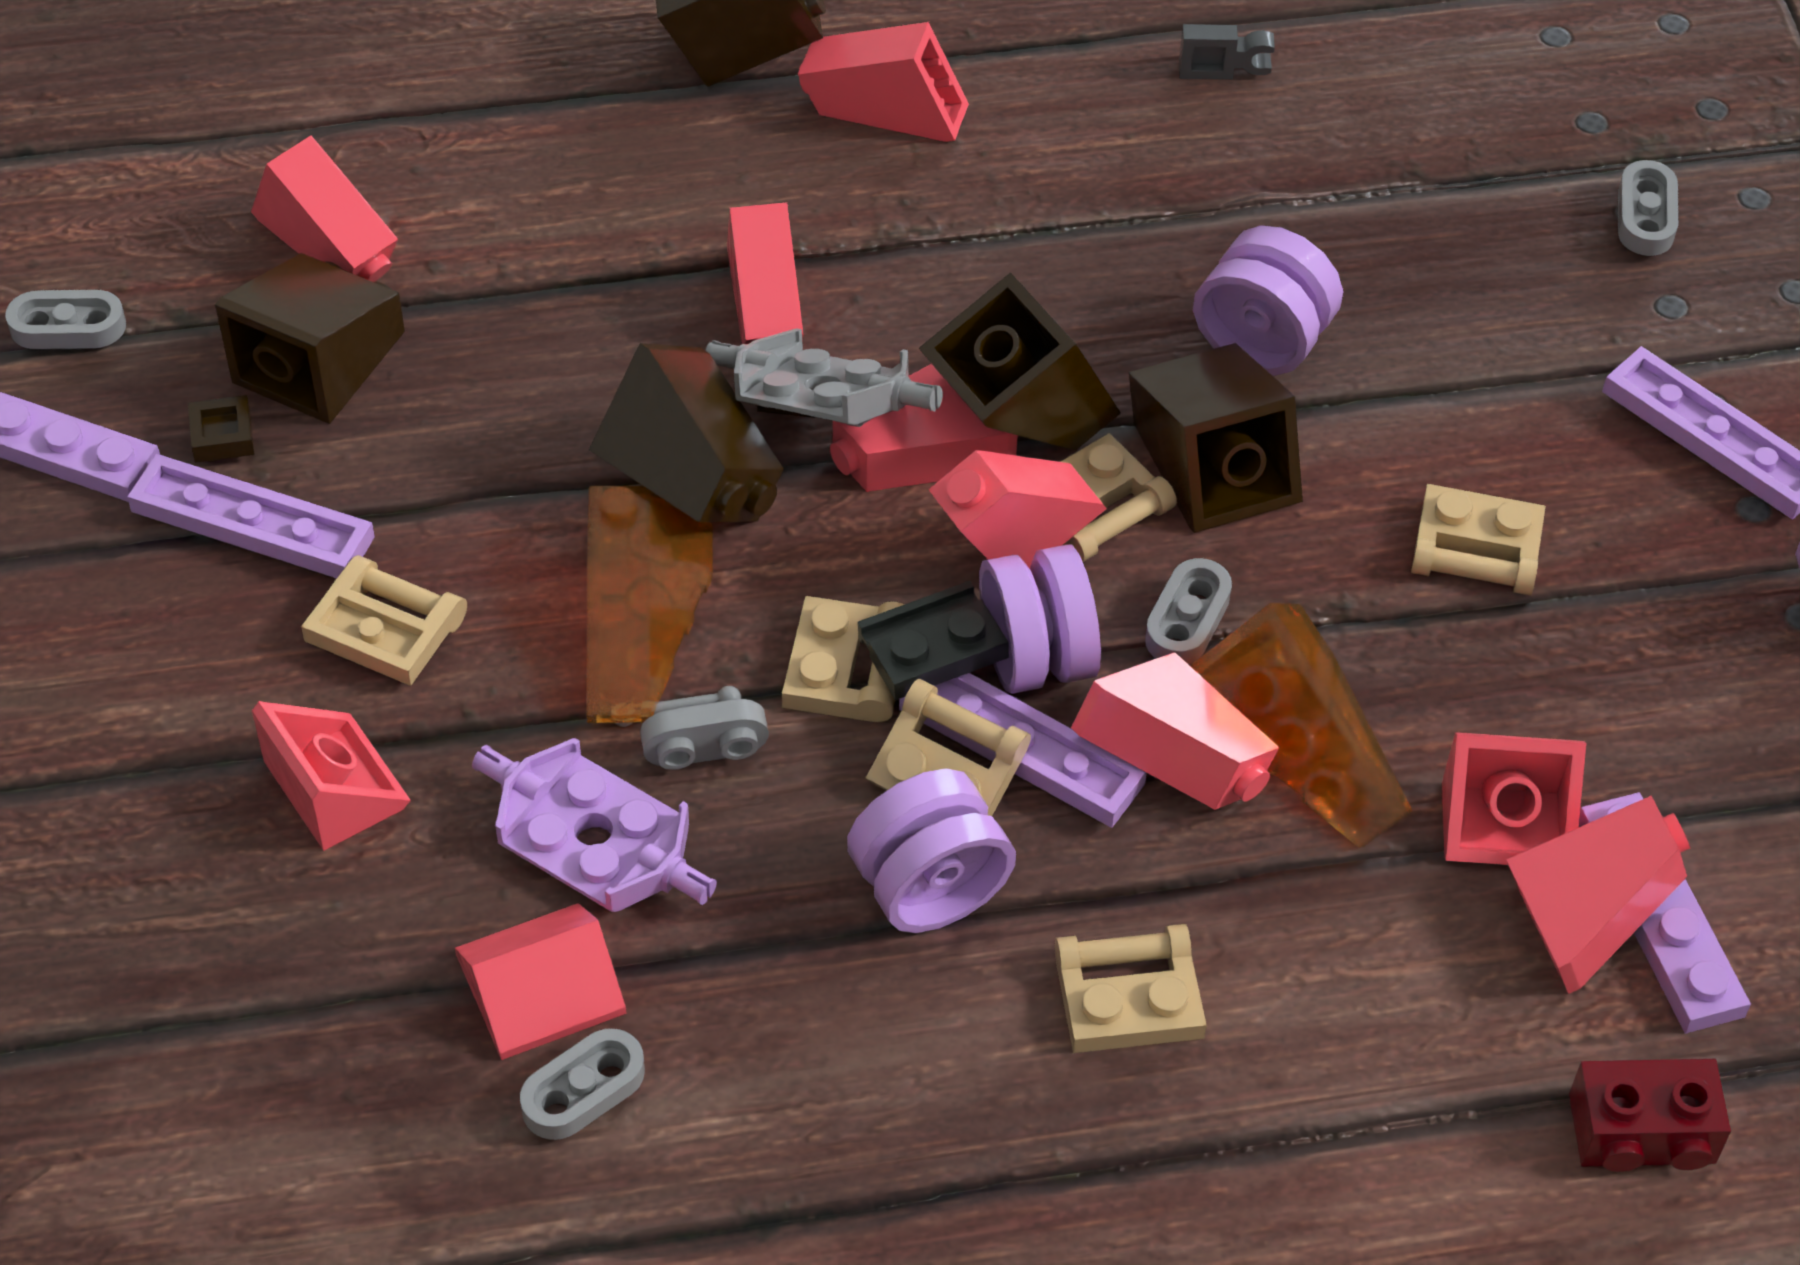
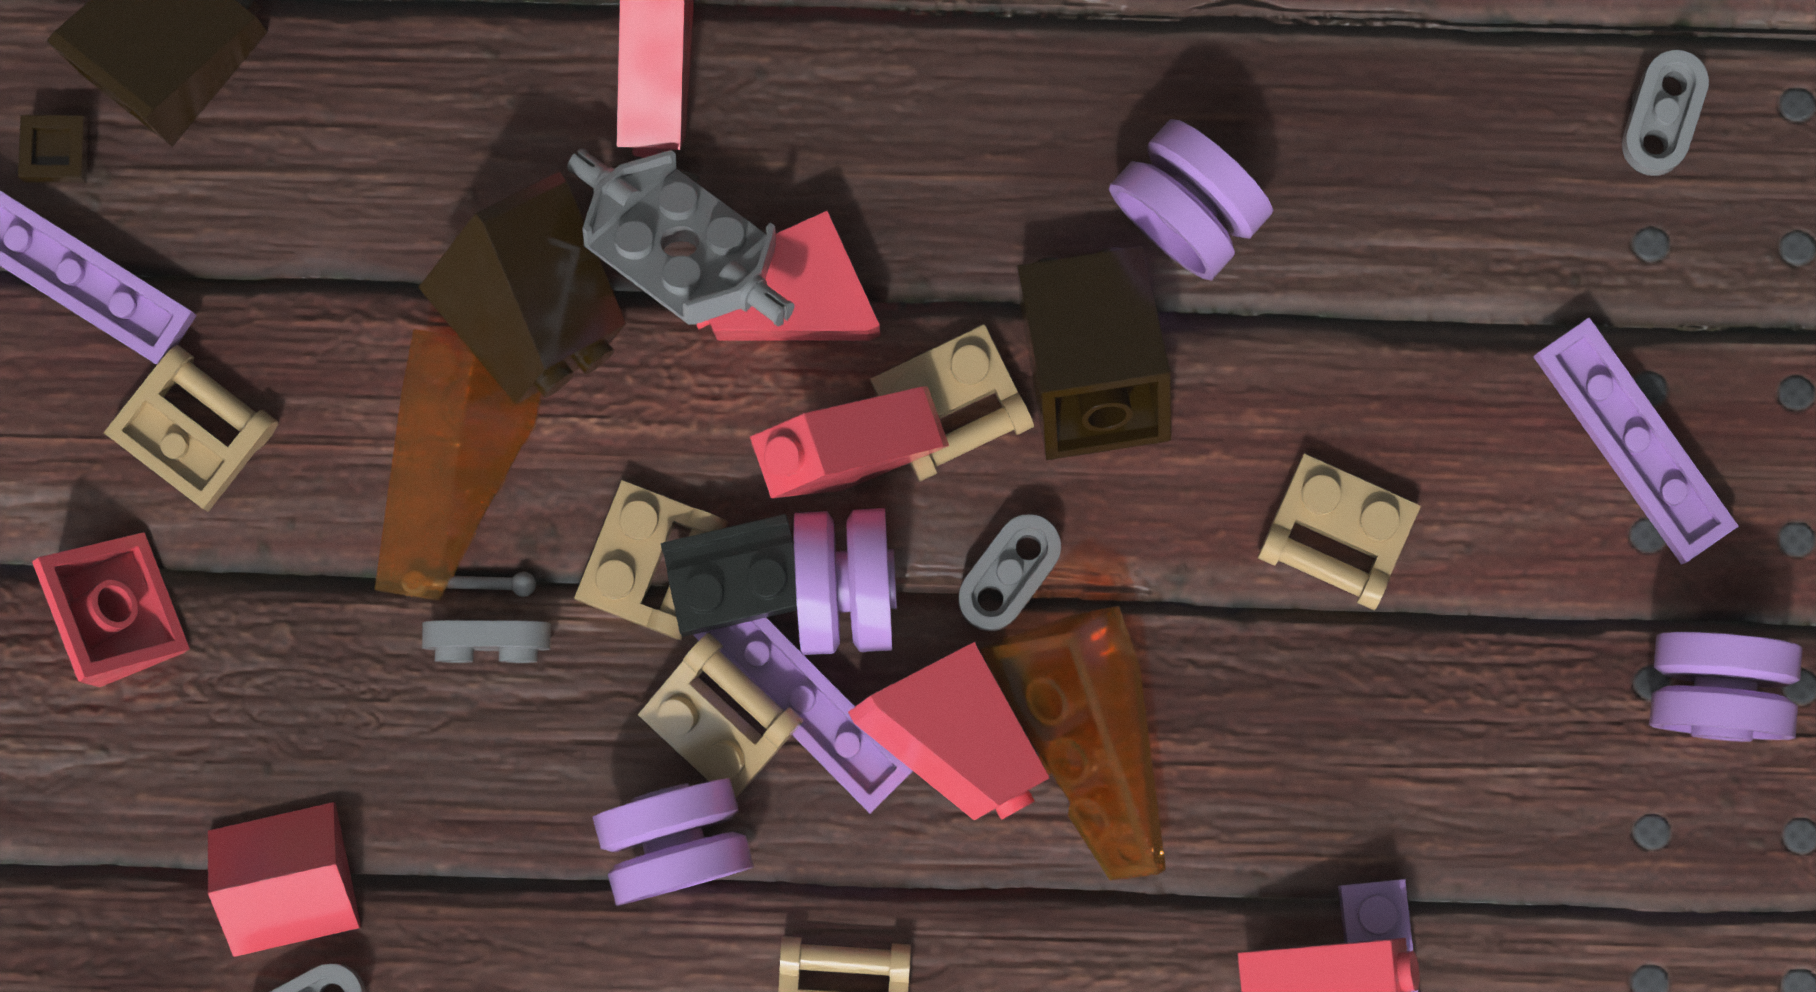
camera: 15 degrees right, 30 degrees up
lavender plate [472,738,717,912] -> none
dark brown slope [919,272,1121,450] -> none
coral slope [1442,732,1586,865] -> none

